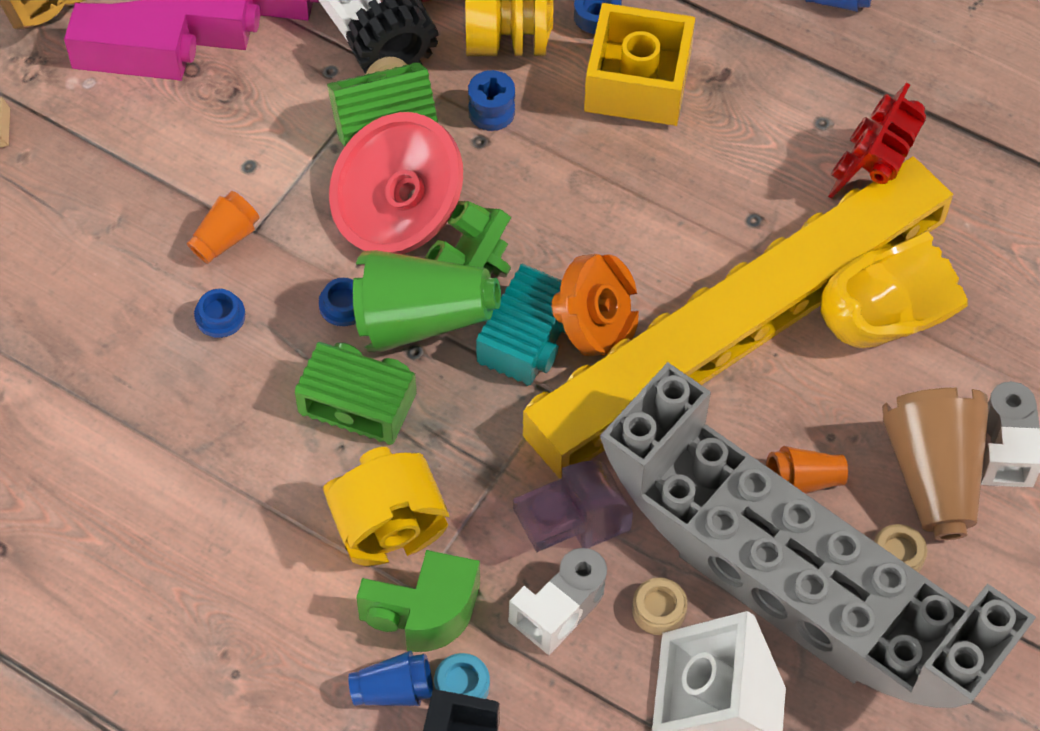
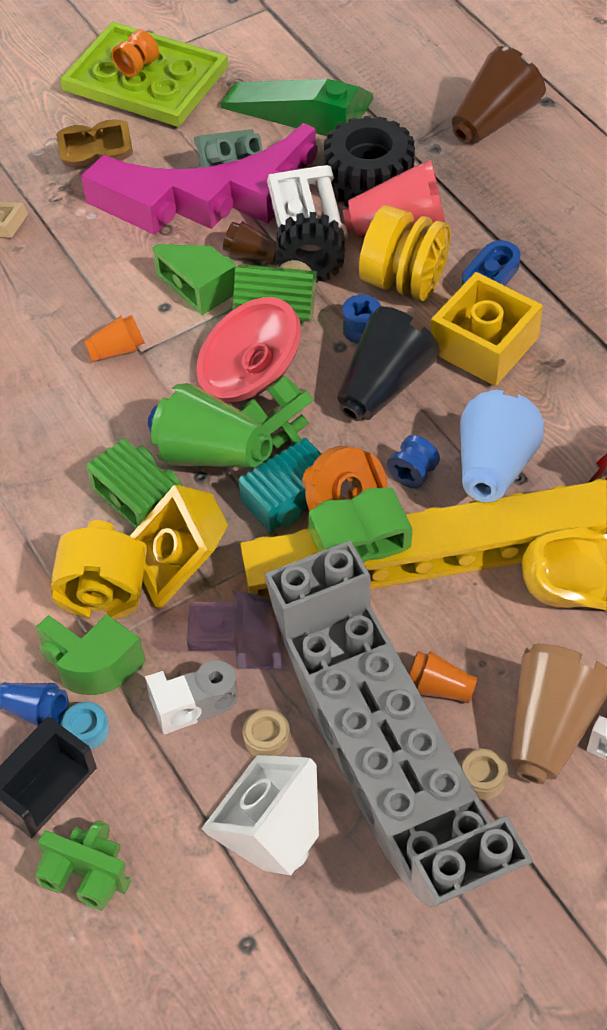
camera: 30 degrees right, 5 degrees down
blue plate [194,289,246,338] -> none
none -> yellow slope [130,485,228,608]
none -> bright green slope [152,244,236,315]
none -> reddish brown cone [223,221,276,264]
none -> bright green brick [309,487,413,563]
none -> black cone [337,306,441,421]
none -> blue wheel [387,435,440,489]
none -> light blue cone [460,390,544,502]

